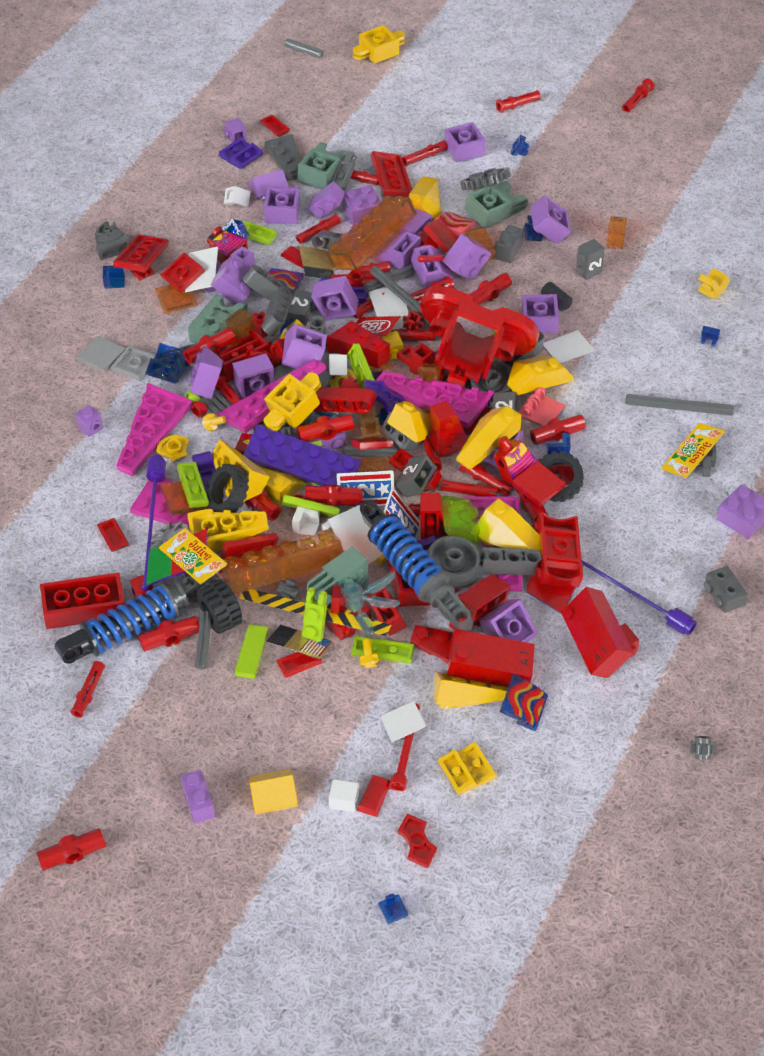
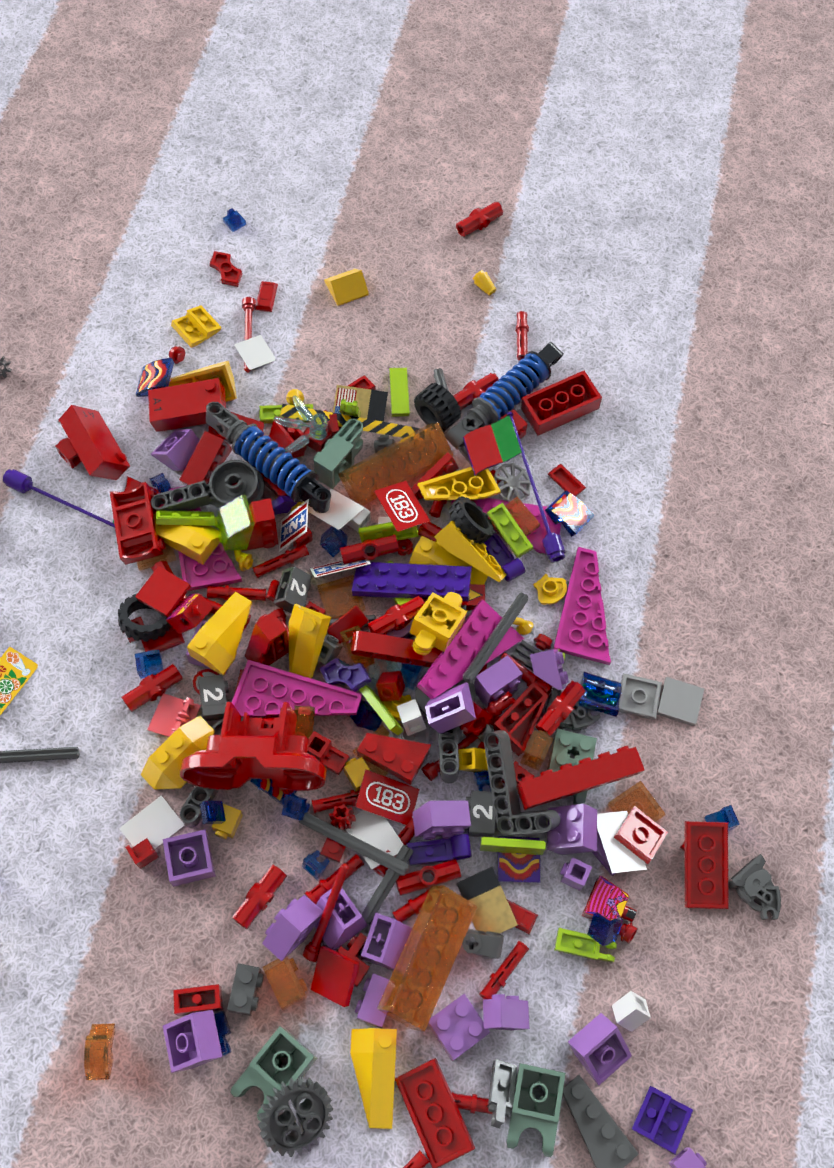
camera: 160 degrees right, 15 degrees up
medium lavender brick [75,404,103,437] -> none
sticker [159,528,227,584] -> none
medium lavender brick [180,769,215,824] -> none
medium lavender brick [264,187,301,224] -> none
white panel [329,780,359,812] -> none
slope [434,211,477,236] -> none
black piece [541,282,573,311] -> none
dark grey brick [576,239,605,280] -> none
none -> red panel [125,838,159,869]
none -> clear blue plate [149,473,171,494]
none -> lime tile [156,510,215,526]
none -> red plate [169,346,185,364]
none -> red brick [173,984,223,1016]
none -> red sticker [374,481,430,532]
none -> dark grey axle [463,592,528,684]
none -> yellow cone [473,270,497,296]
none -> lime tile [480,837,546,855]
none -> red brick [516,746,645,810]
none -> slope [545,491,595,537]

